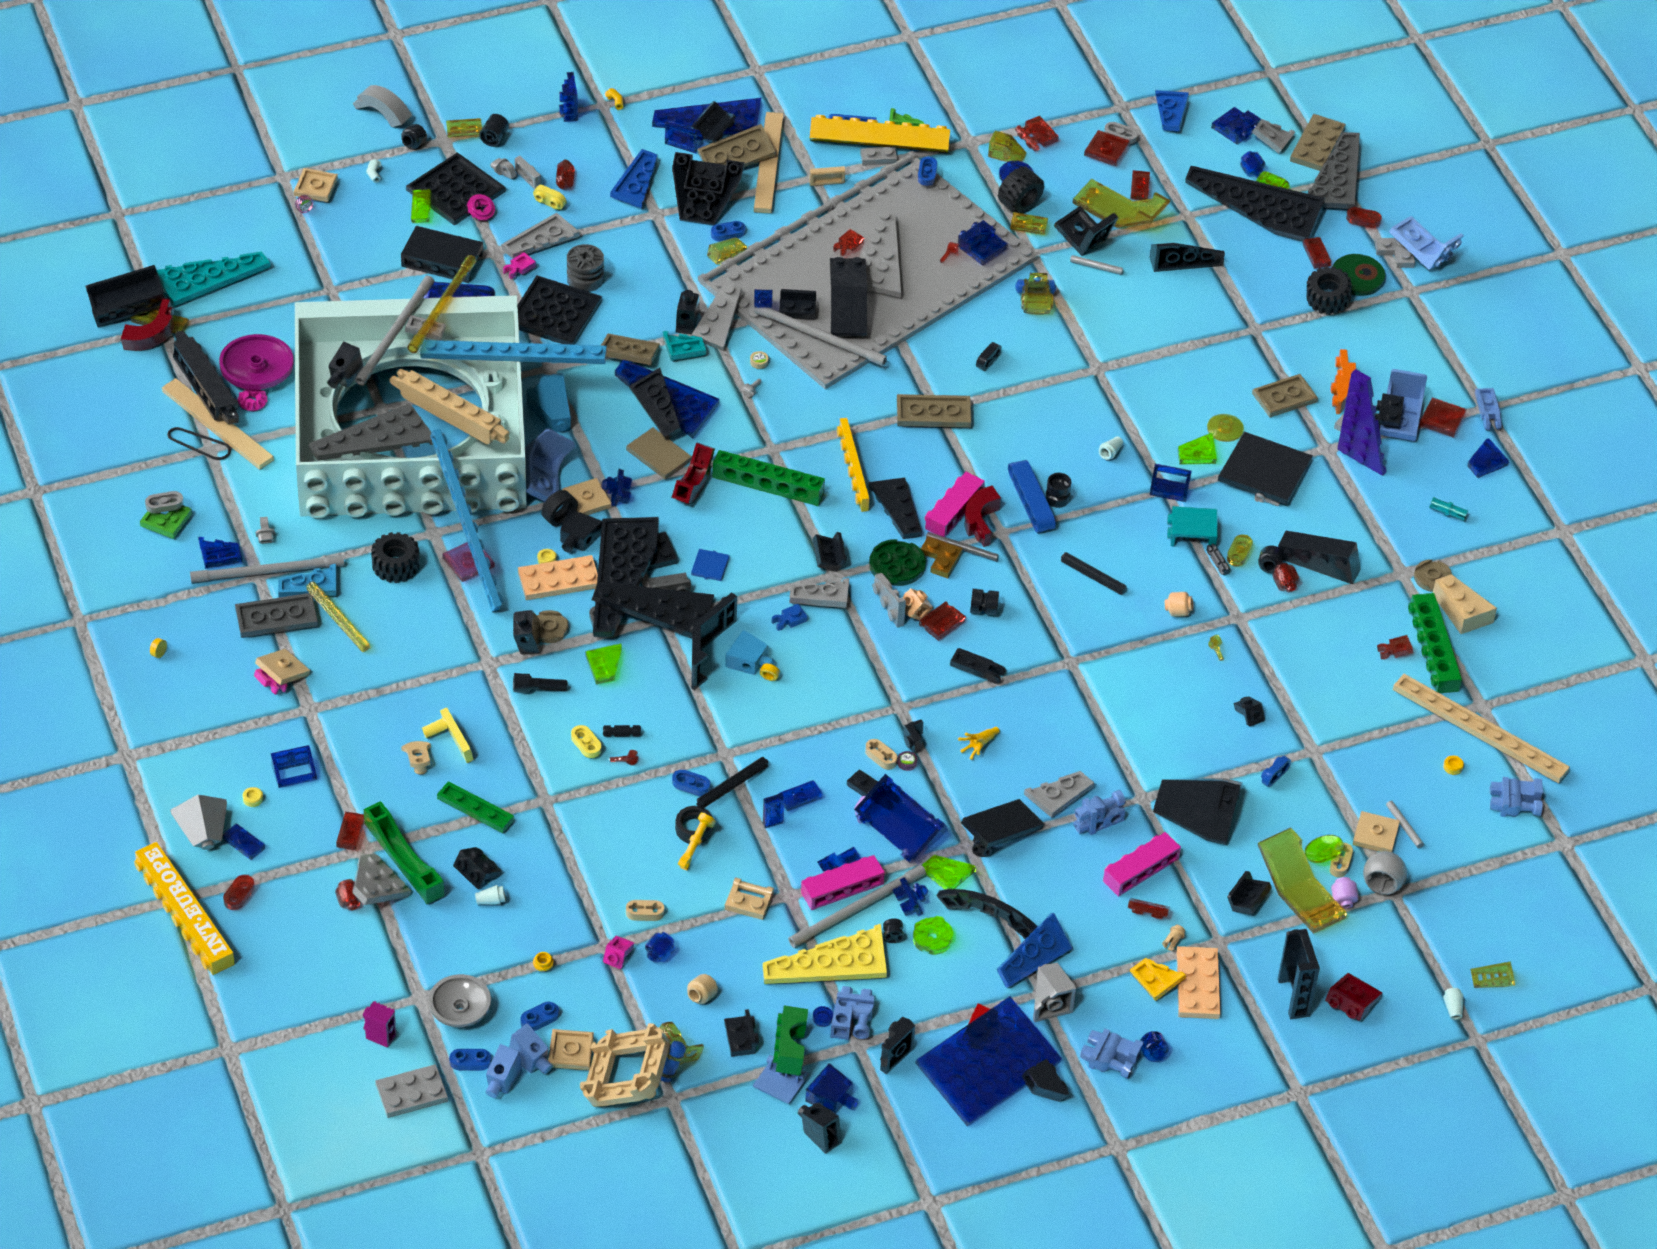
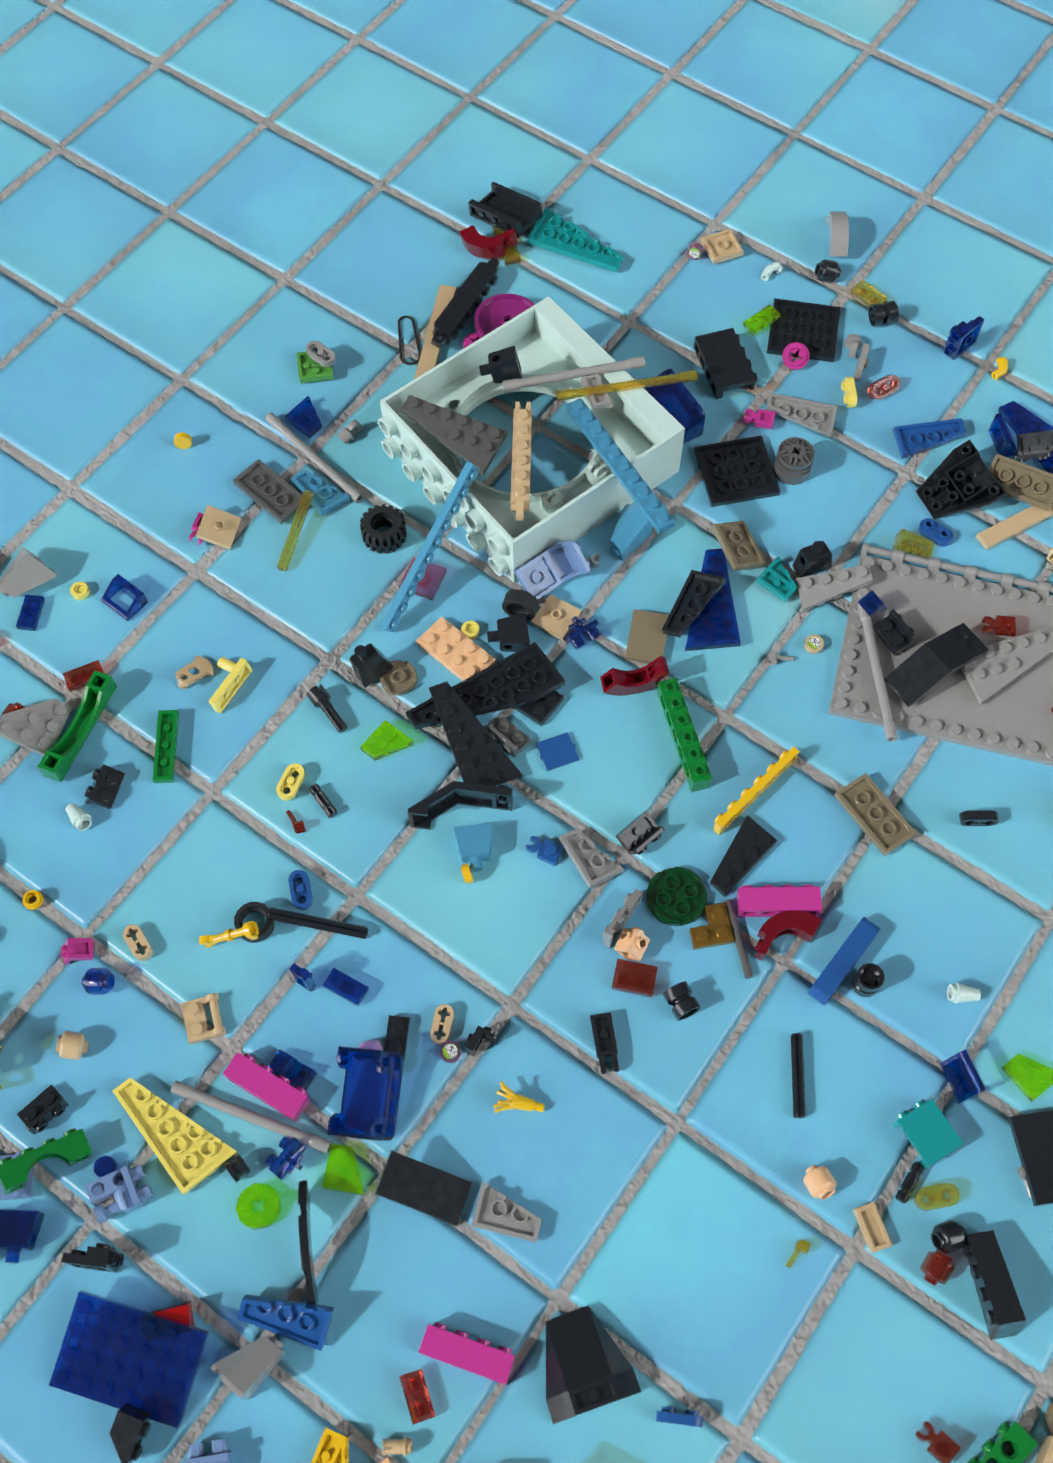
camera: 60 degrees right, 15 degrees up
medium blue hips [1073,790,1126,835] -> none
black bracket [1233,696,1265,726] -> none
none -> tan tile [853,1202,893,1254]

